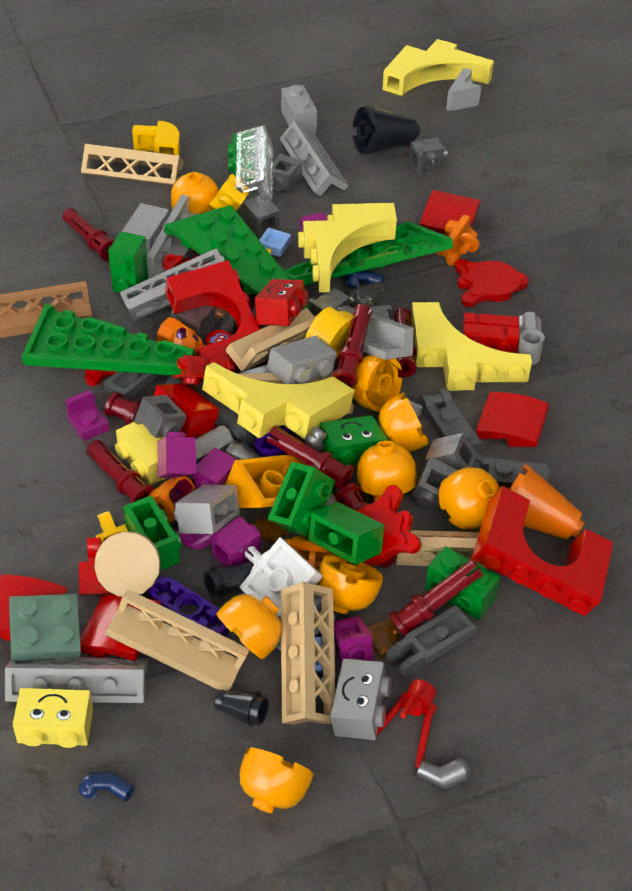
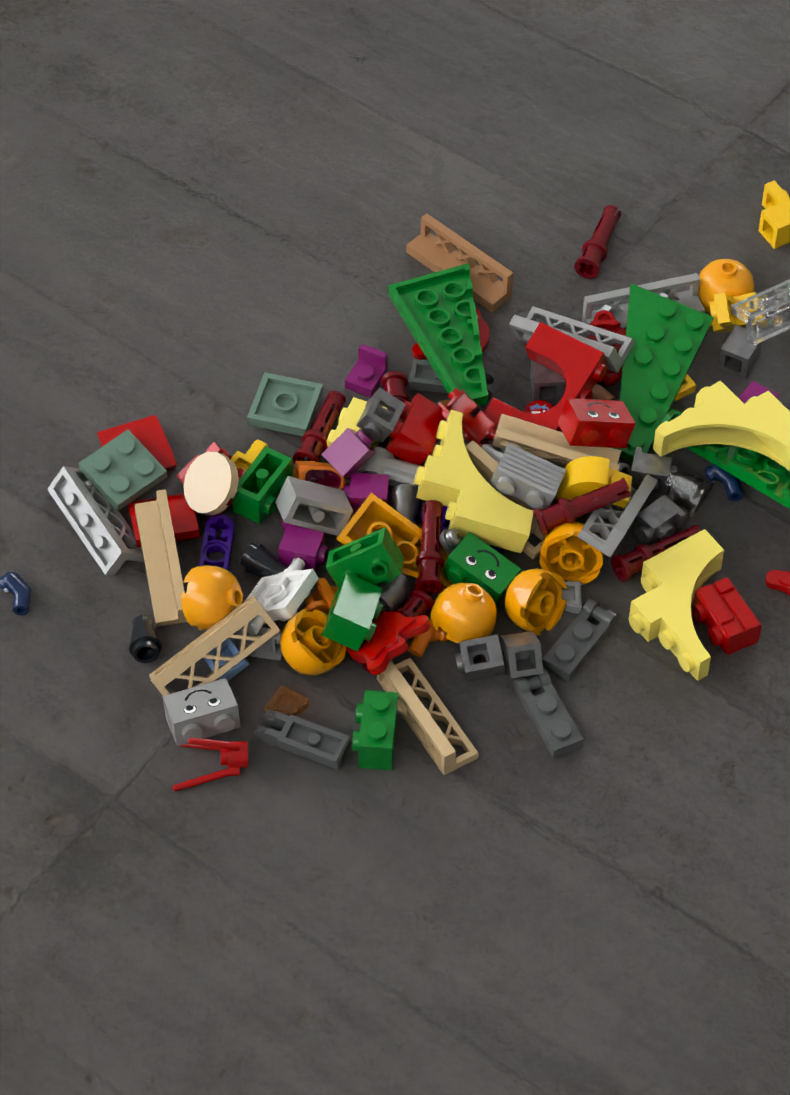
camera: 60 degrees right, 5 degrees up
light yellow brick [13,688,93,748] -> none
tan fence [81,144,184,185] -> none
green brick [108,231,148,296] -> none
light grey brick [122,203,169,255] -> none
orange rock [157,317,204,356] -> none
light orange cylinder [239,747,314,814] -> none
light blue plate [259,228,291,257] -> none
magenta bracket [334,616,374,667] -> none
dark red pin [390,559,484,636] -> none
flat silver arm [417,758,471,789] -> none
light orange cylinder [438,467,500,530] -> none
red arch [472,486,613,616] -> none
red slope [476,392,549,447] -> none
orange cone [509,463,585,540] -> none
light grey piece [517,312,545,365] -> none
none -> sand green plate [247,372,323,436]

